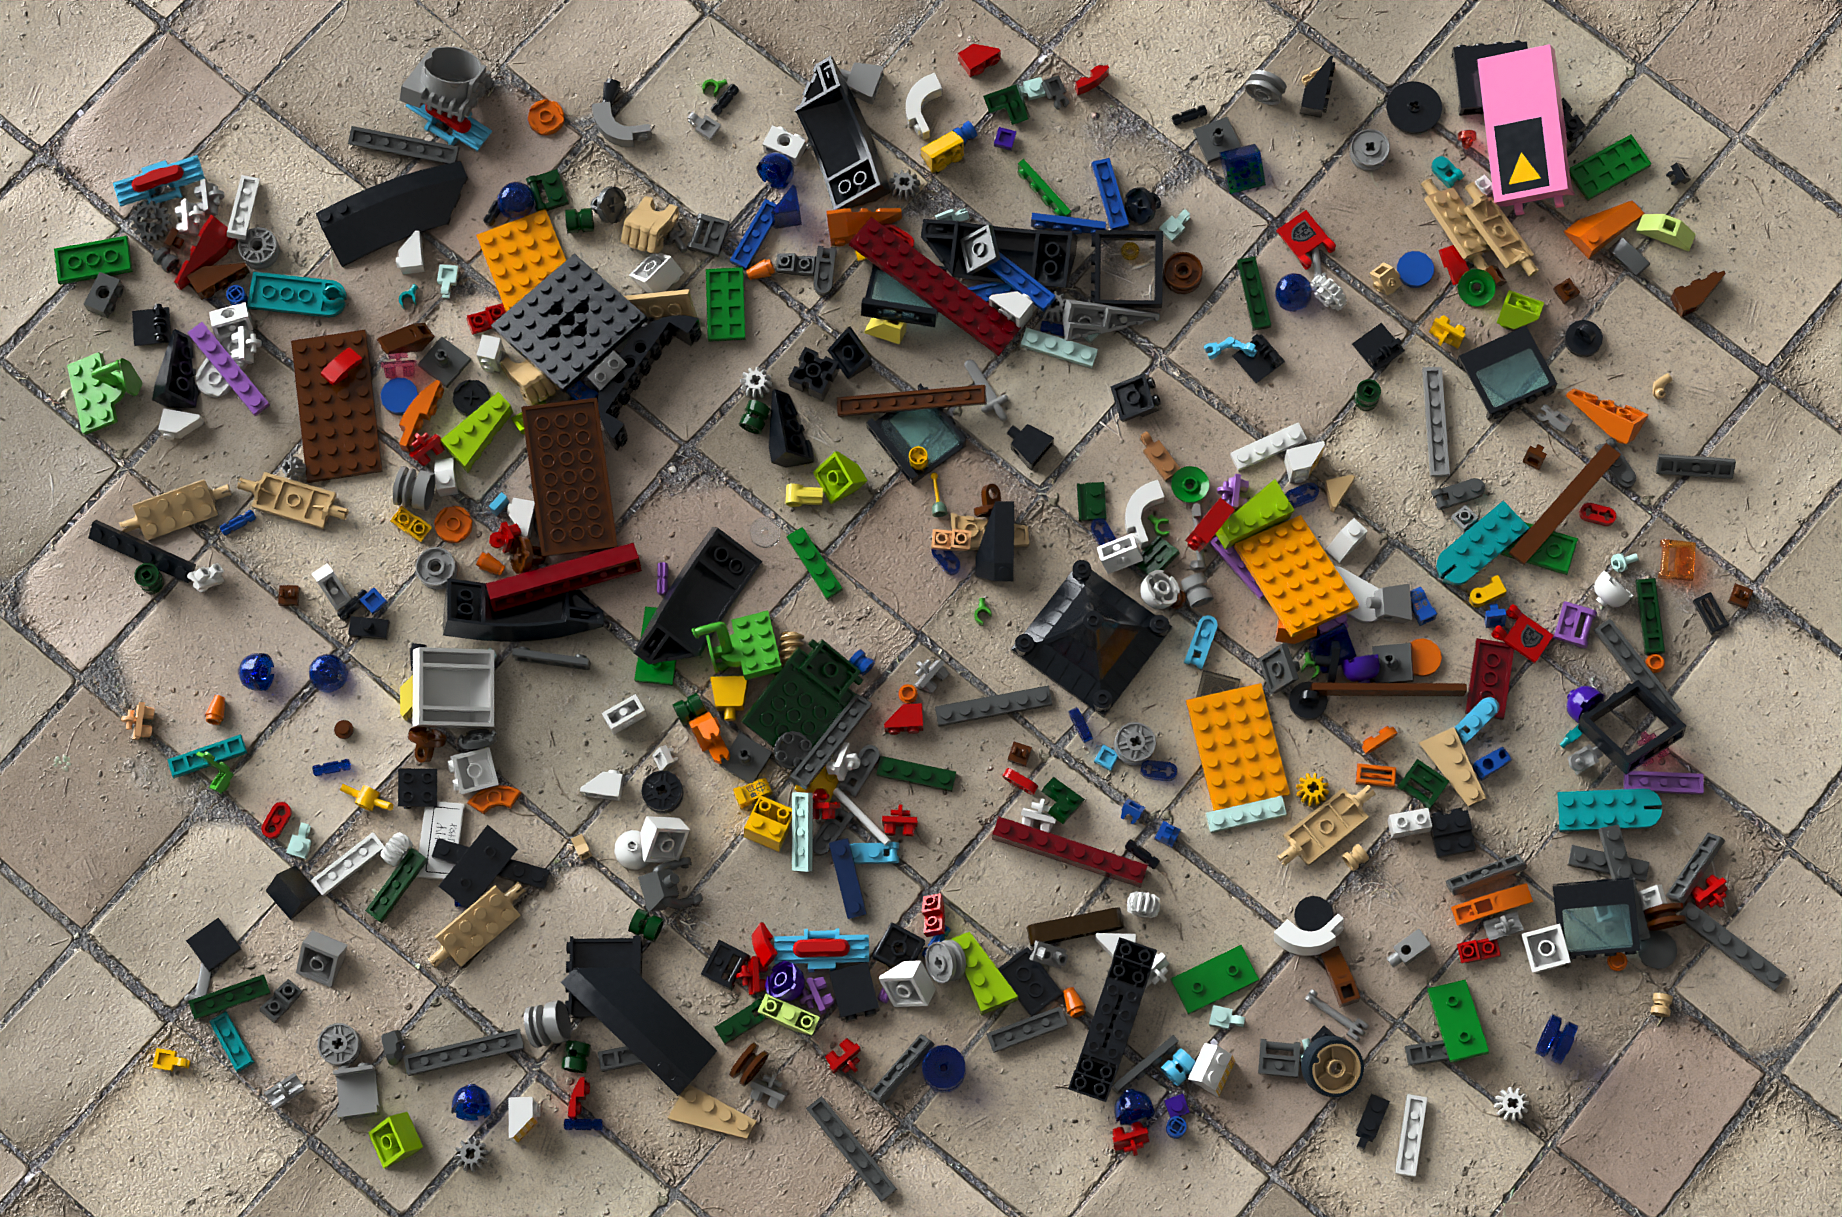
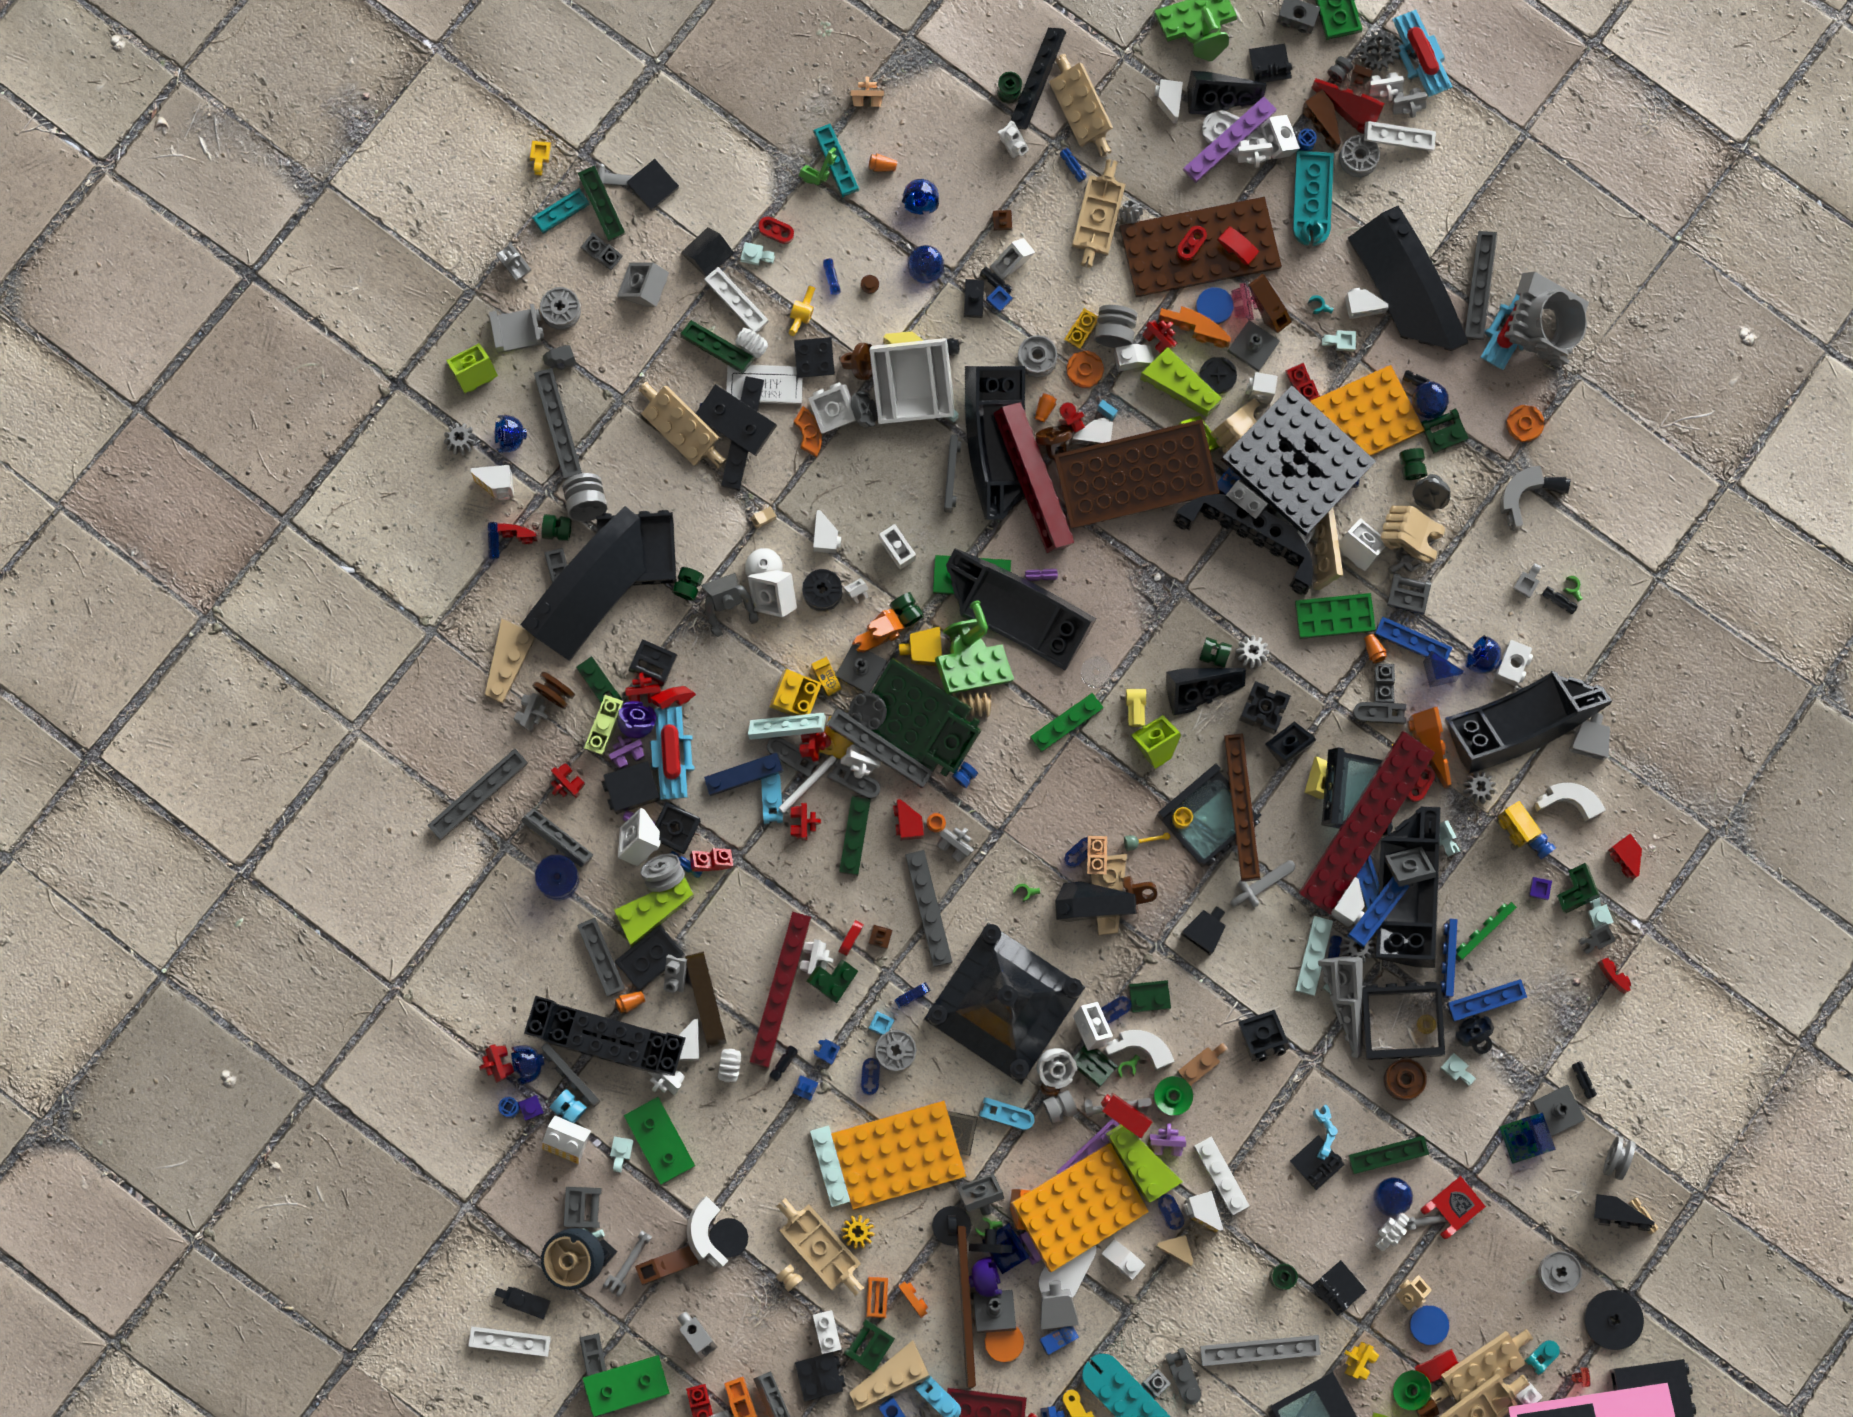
camera: 75 degrees right, 5 degrees up
none -> red plate [1177,226,1207,261]

